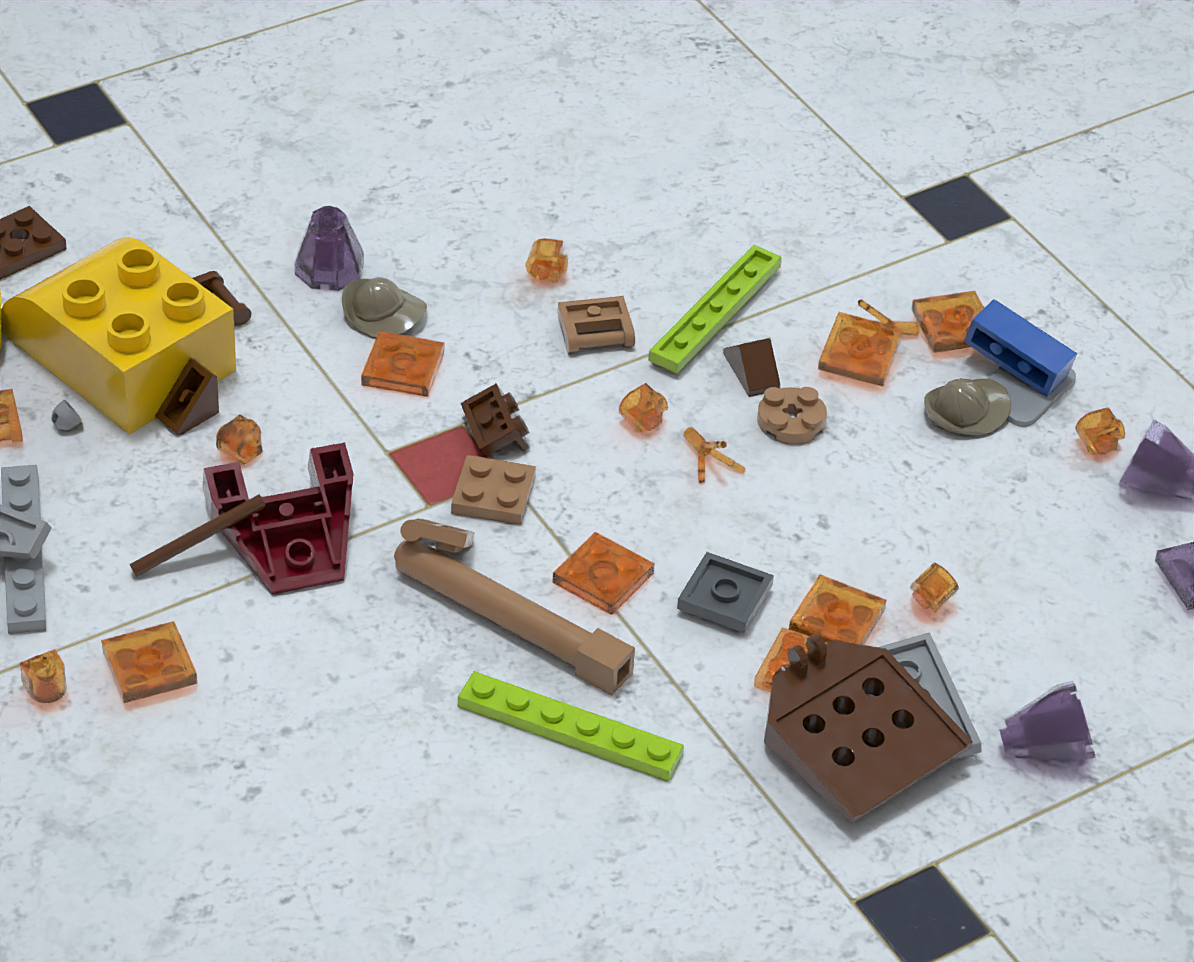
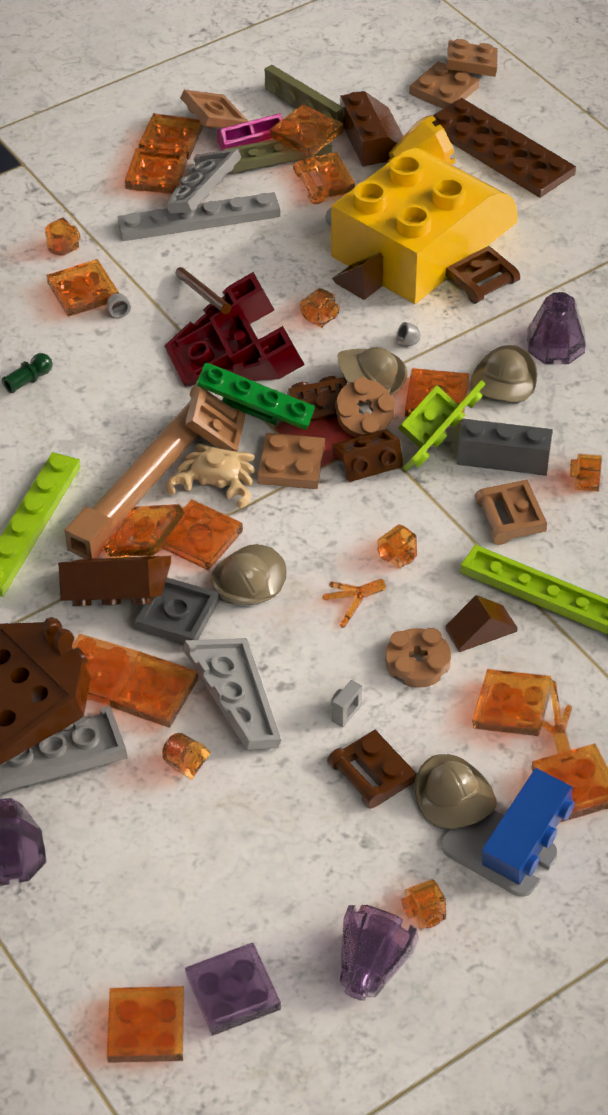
camera: 90 degrees right, 5 degrees up
none -> dark green pin [2,353,53,394]
none -> reddish brown slope [58,555,171,606]
none -> clear orange plate [103,504,185,557]
none -> light grey hinge [107,293,131,318]
none -> tan animal [166,444,255,508]
none -> light grey wing [183,638,281,750]
none -> green bracket [196,363,315,430]
none -> dark tan hat [210,544,287,605]
none -> reddish brown bracket [287,376,347,422]
none -> reddish brown plate [327,729,417,809]
none -> light grey plate [330,680,362,727]
none -> medium nougat plate [335,377,395,437]
none -> dark tan hat [337,347,407,396]
none -> light grey hinge [396,322,421,346]
none -> lime bracket [398,380,486,471]
none -> dark grey slope [457,419,553,476]

